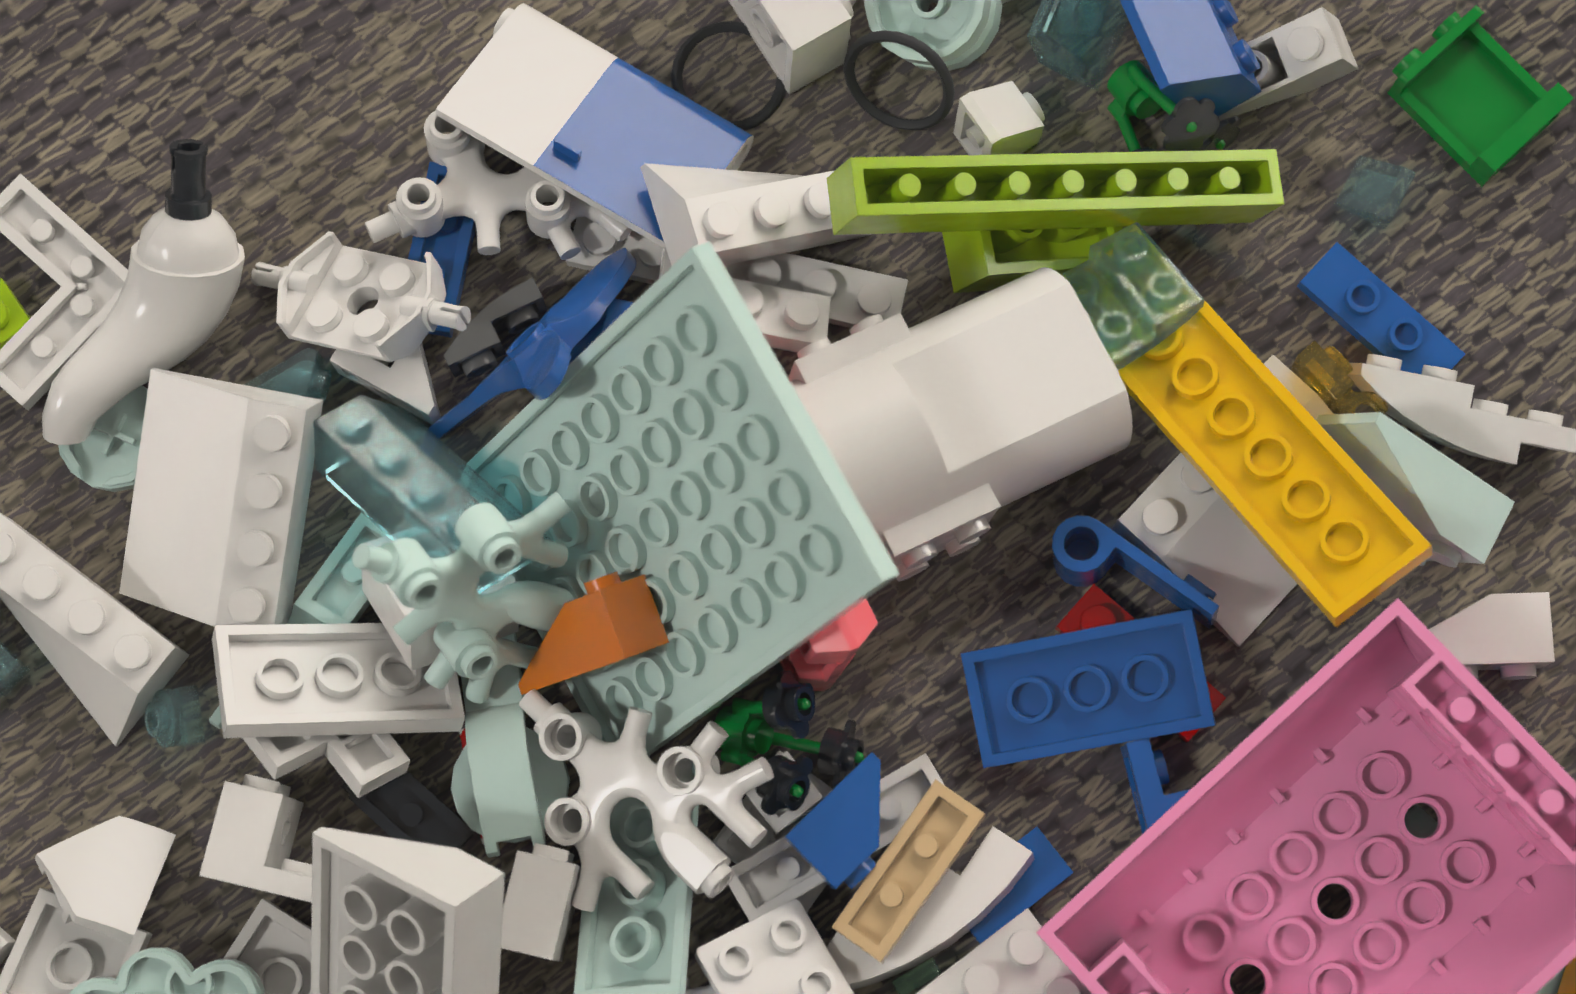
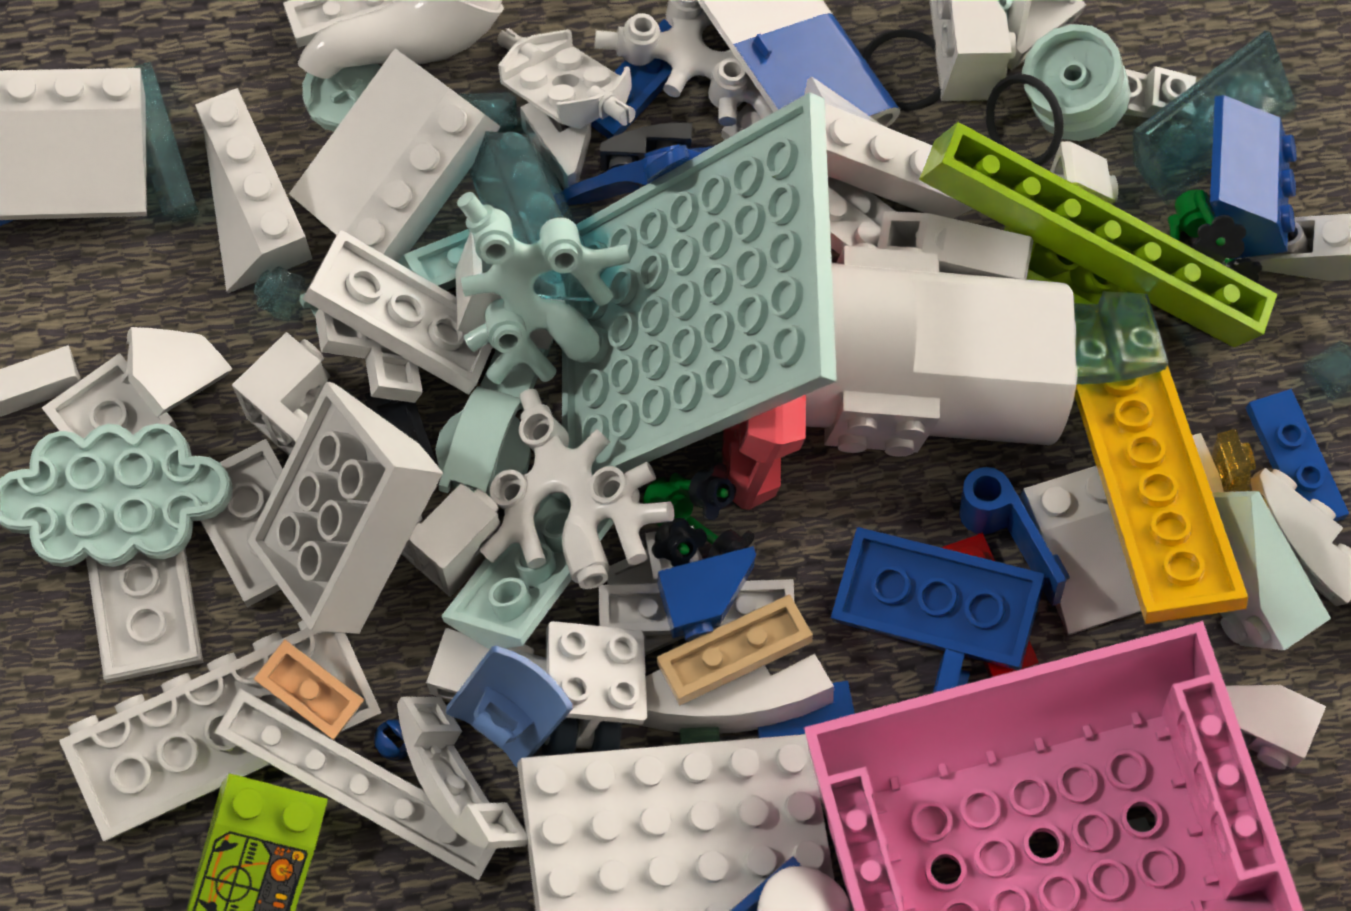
camera: 25 degrees right, 10 degrees down
orange slope [518,571,669,695] -> none
none -> white slope [877,211,1033,279]

